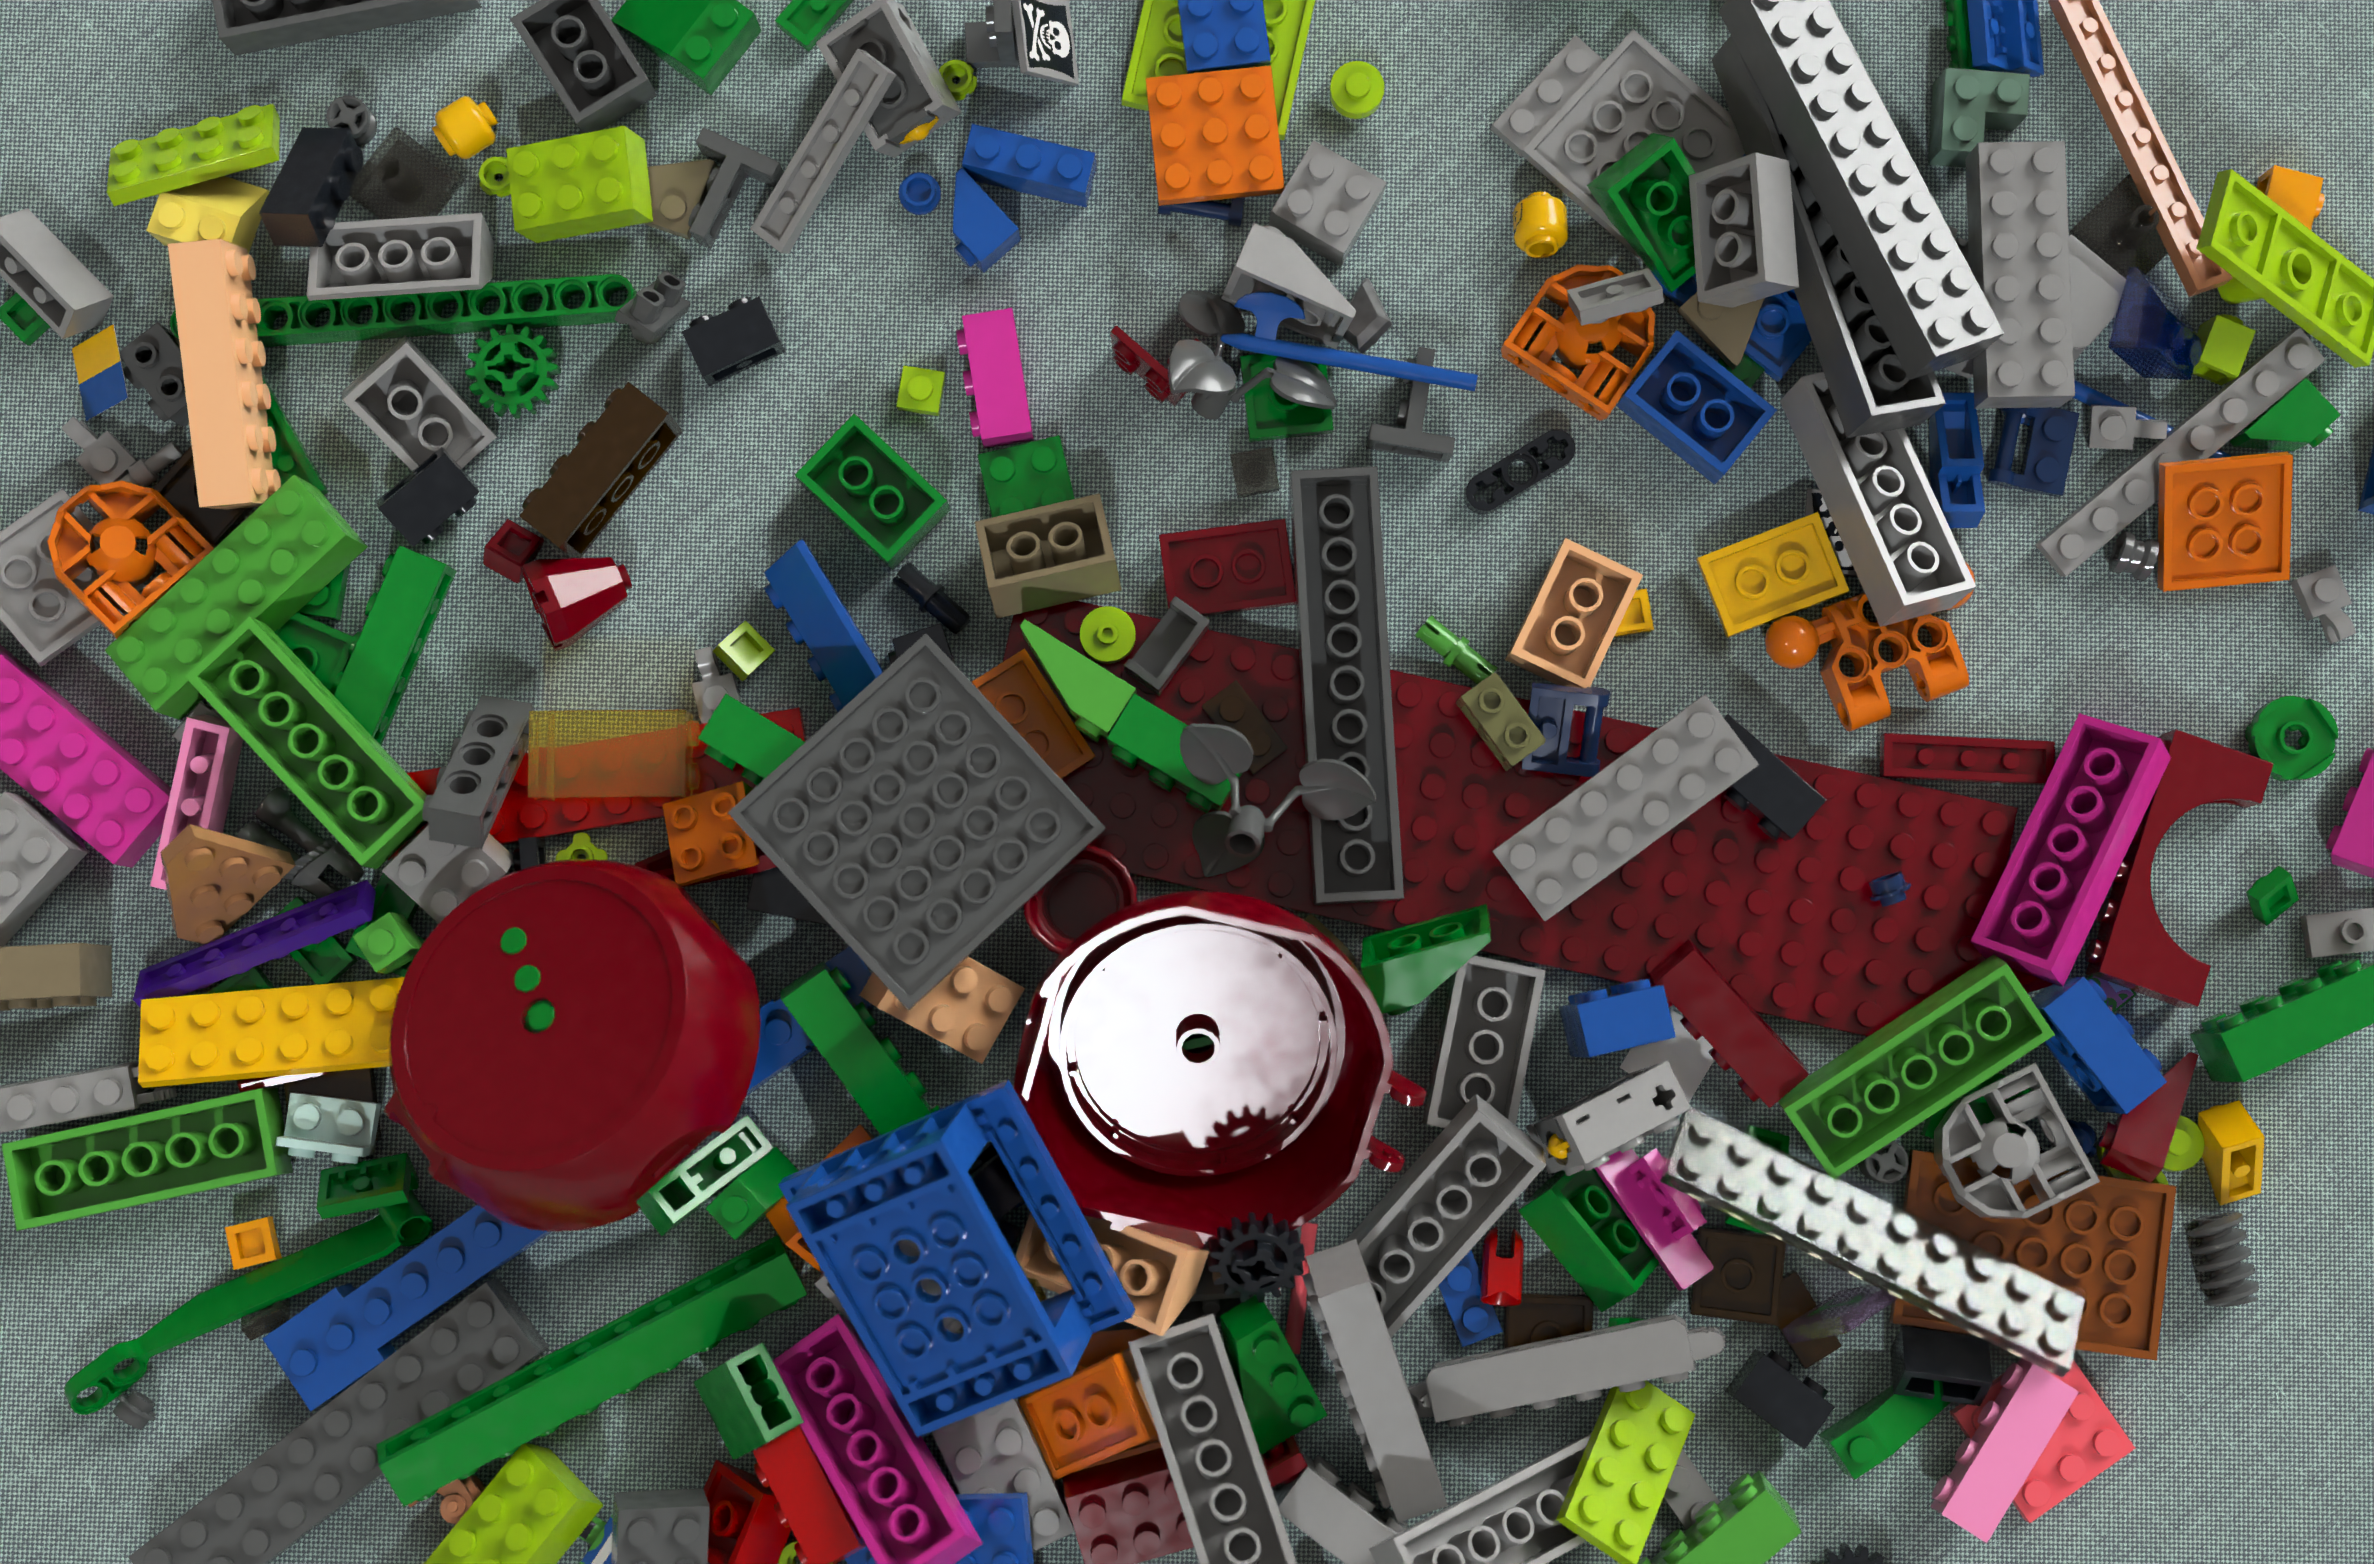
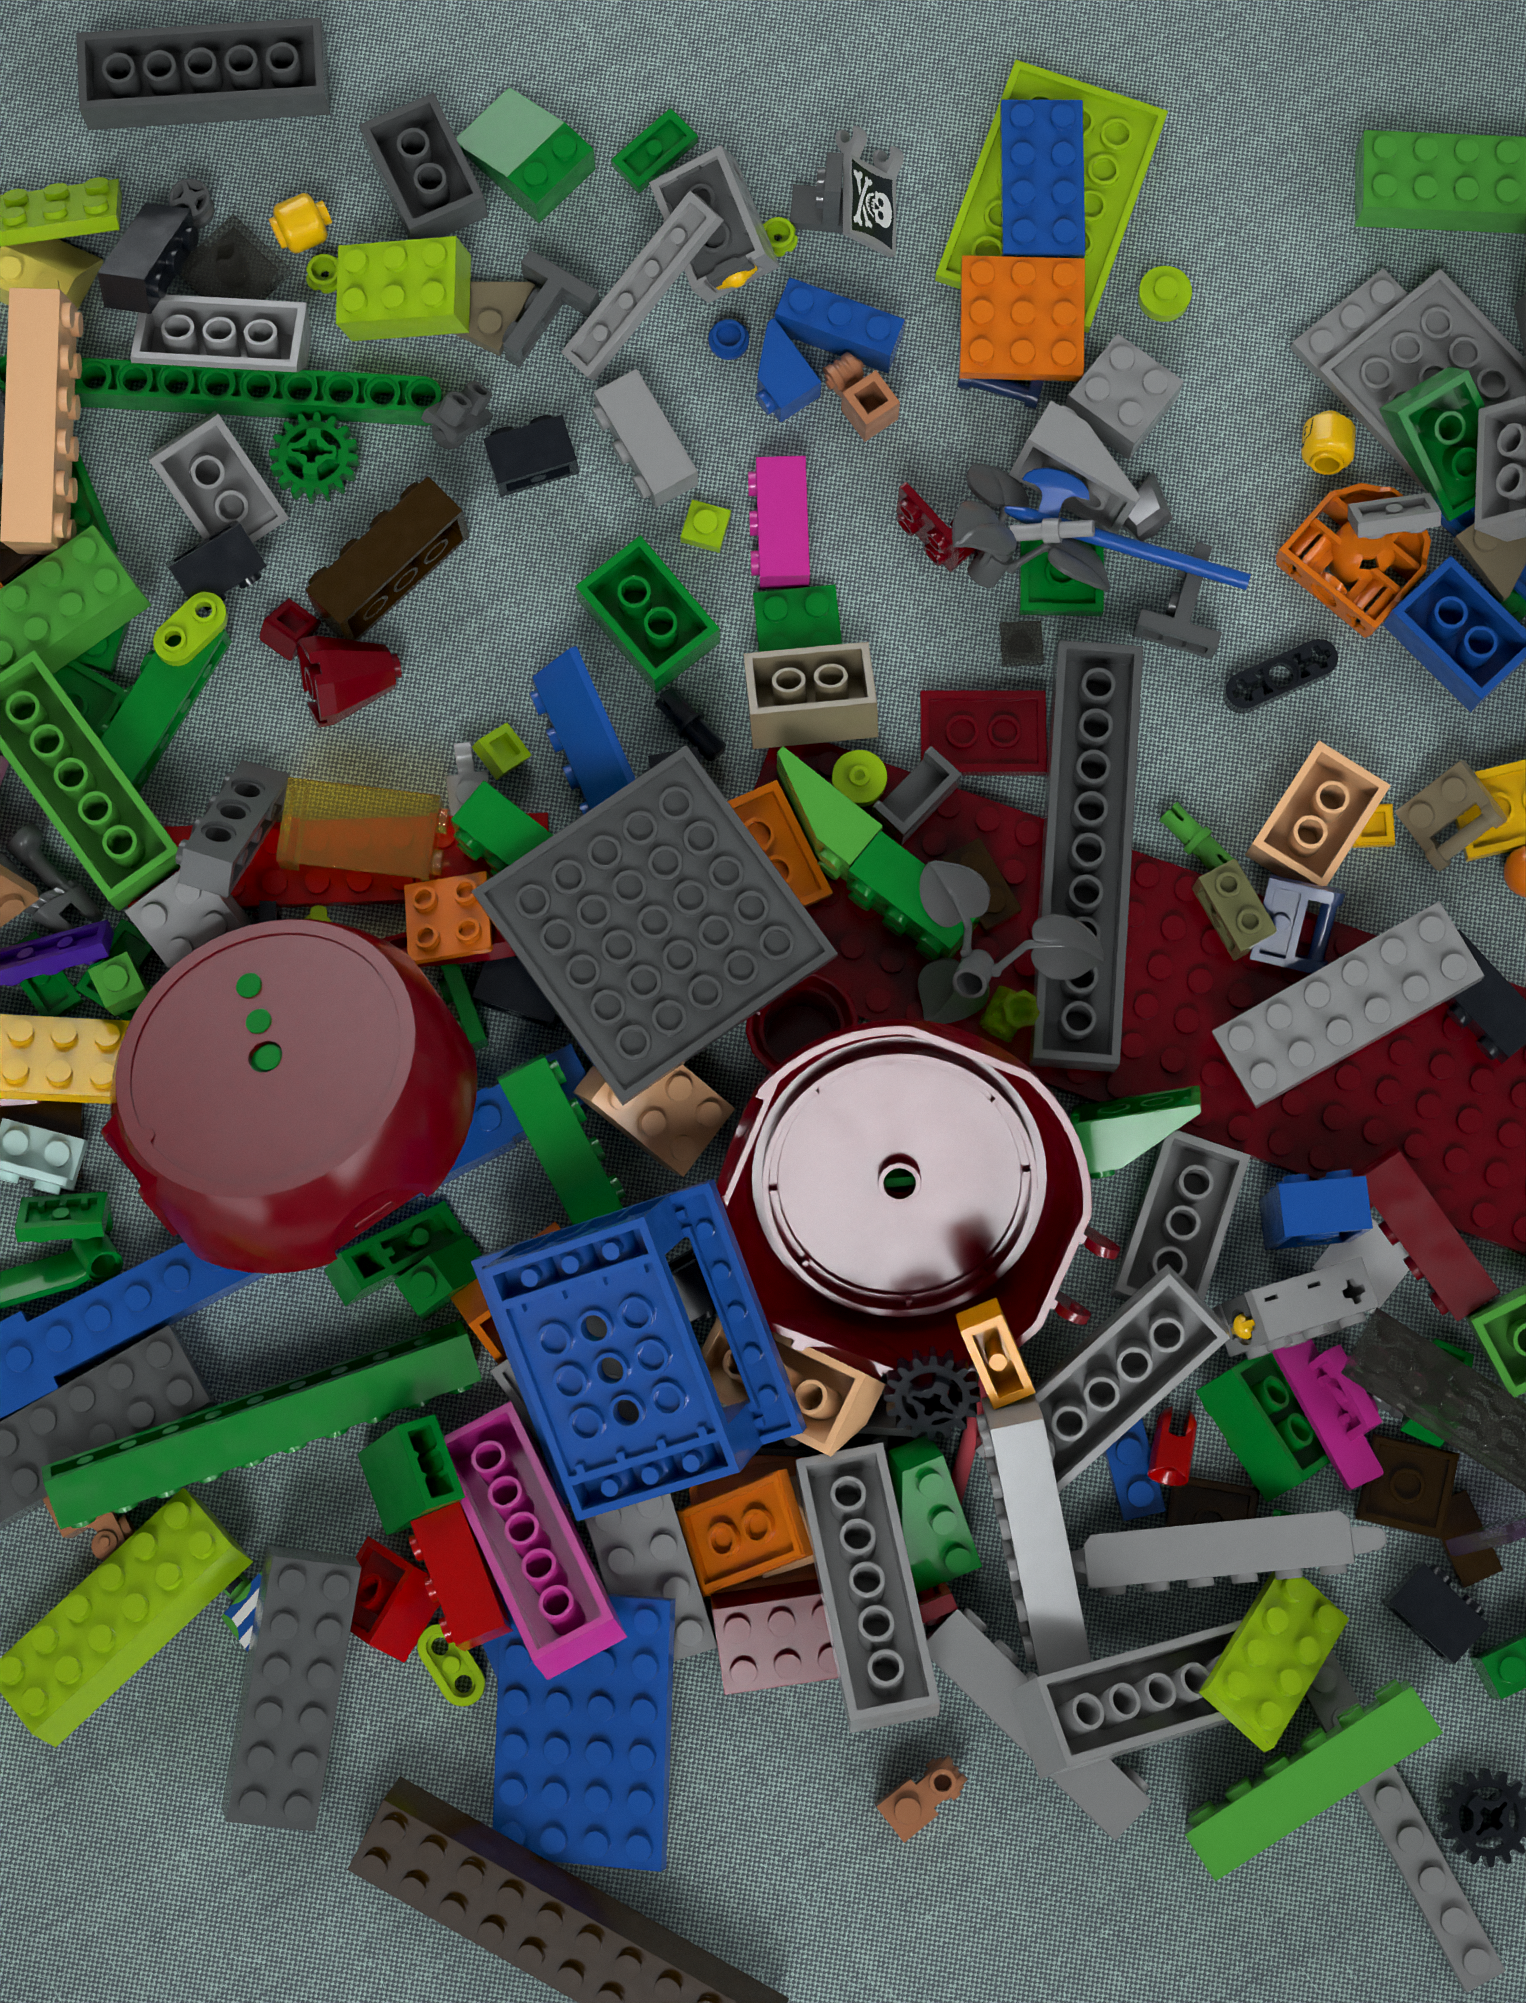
camera: 10 degrees right, 5 degrees down
none -> lime plate [153,592,228,666]
none -> green plate [438,964,489,1051]
none -> light grey brick [591,369,698,508]
none -> nougat brick [823,352,900,442]
none -> light orange brick [955,1298,1036,1410]
none -> clear neon green piece [978,986,1040,1042]
none -> light grey bar [1010,517,1095,544]
none -> dark tan plate [1395,760,1507,872]

